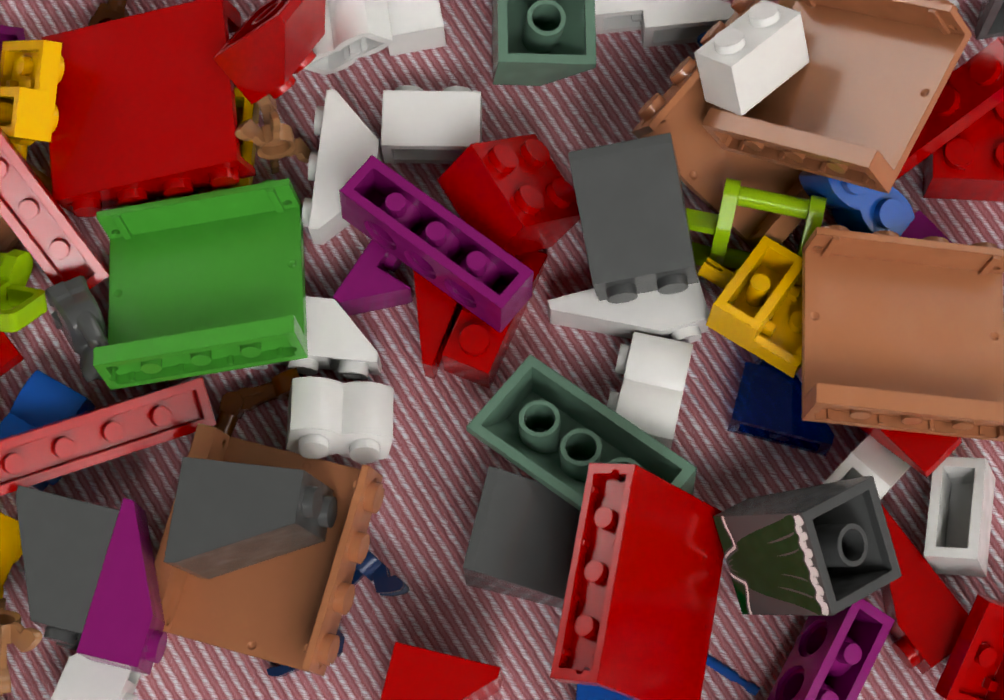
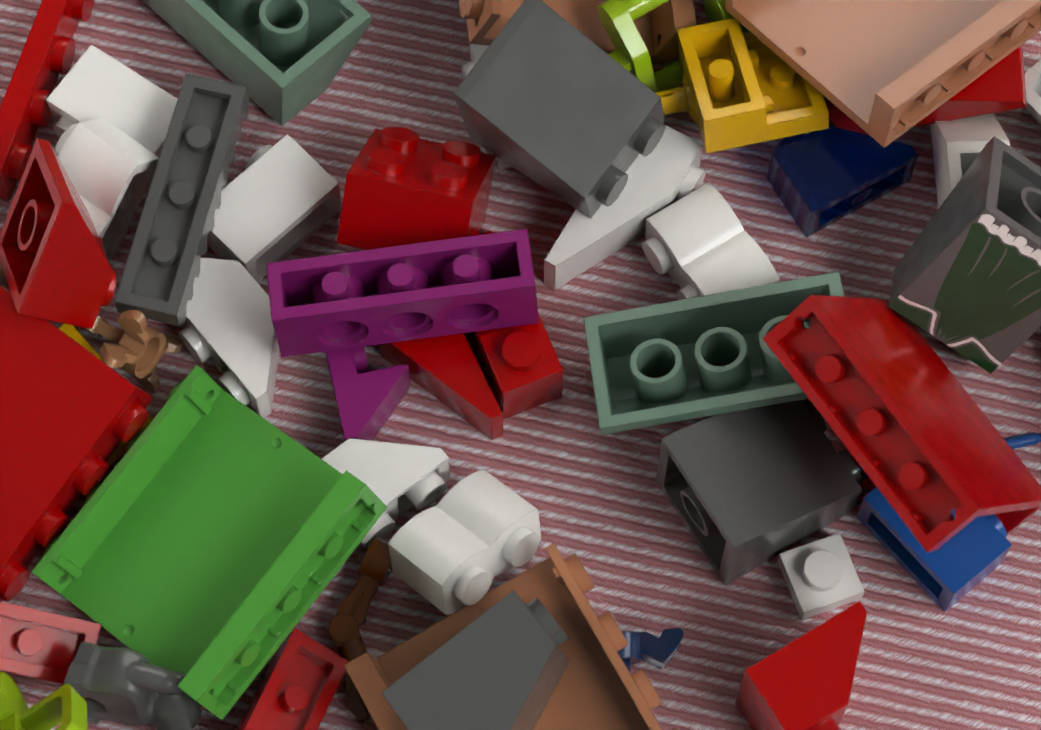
camera: 50 degrees left, 5 degrees down
none -> dark grey gear [114,74,249,326]
none -> white plate [777,533,865,620]

